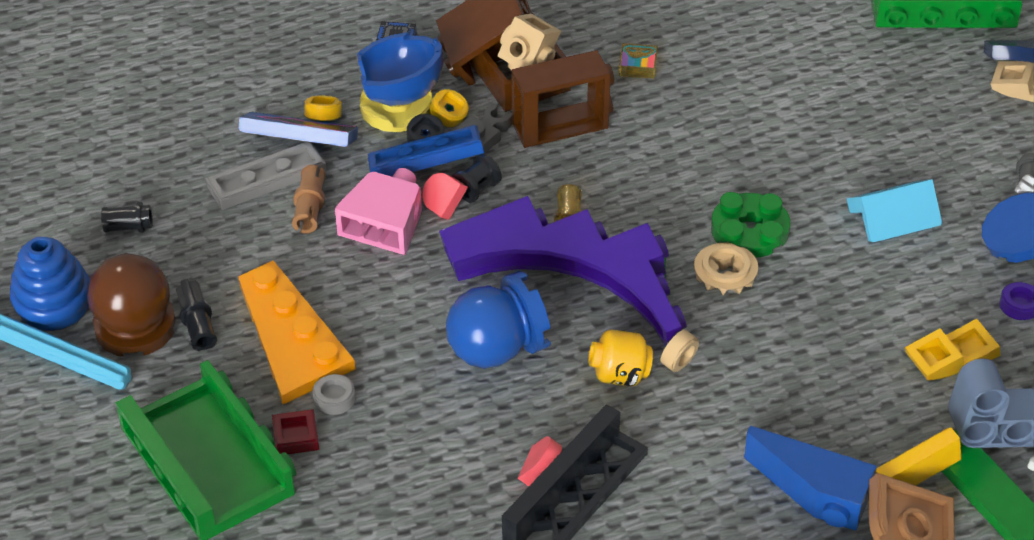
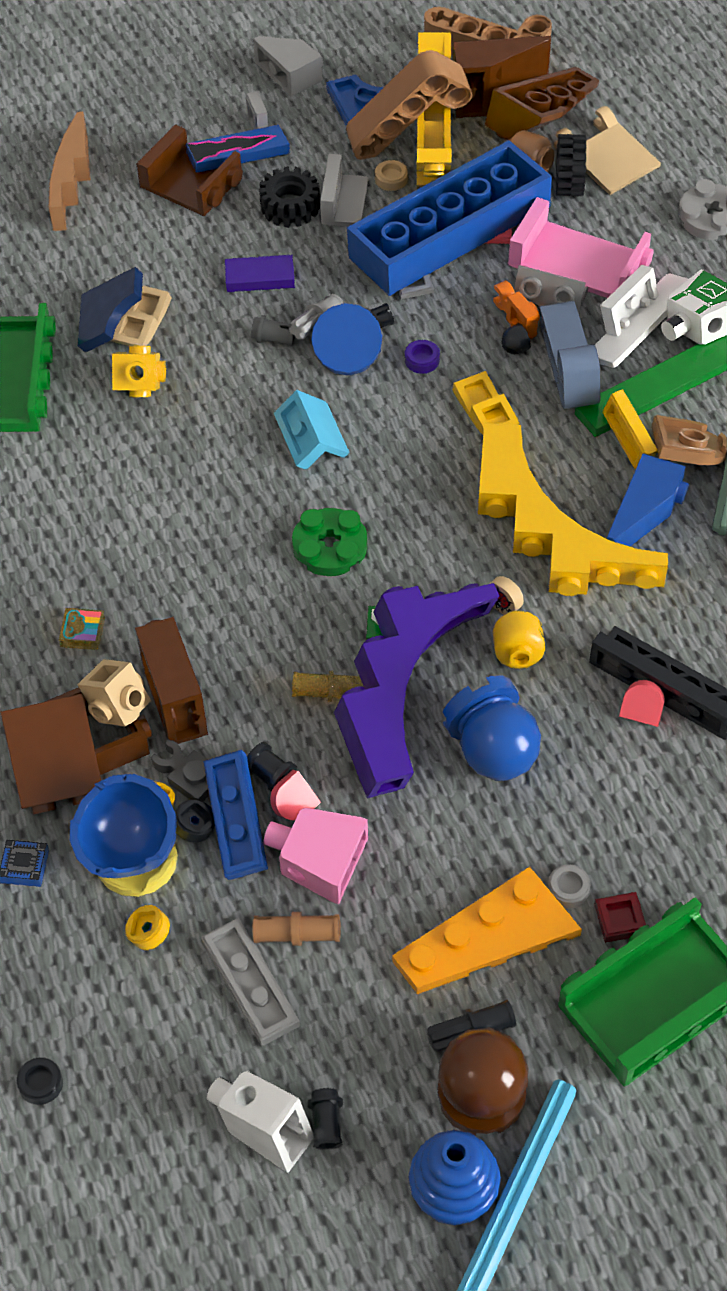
camera: 90 degrees left, 10 degrees up
tile [239,112,358,147] -> none
tan gear [694,243,758,295] -> none
none -> black tile [17,1058,63,1105]
none -> yellow brick [112,345,166,397]
none -> white torso [207,1071,314,1173]
none -> yellow arch [478,423,668,596]

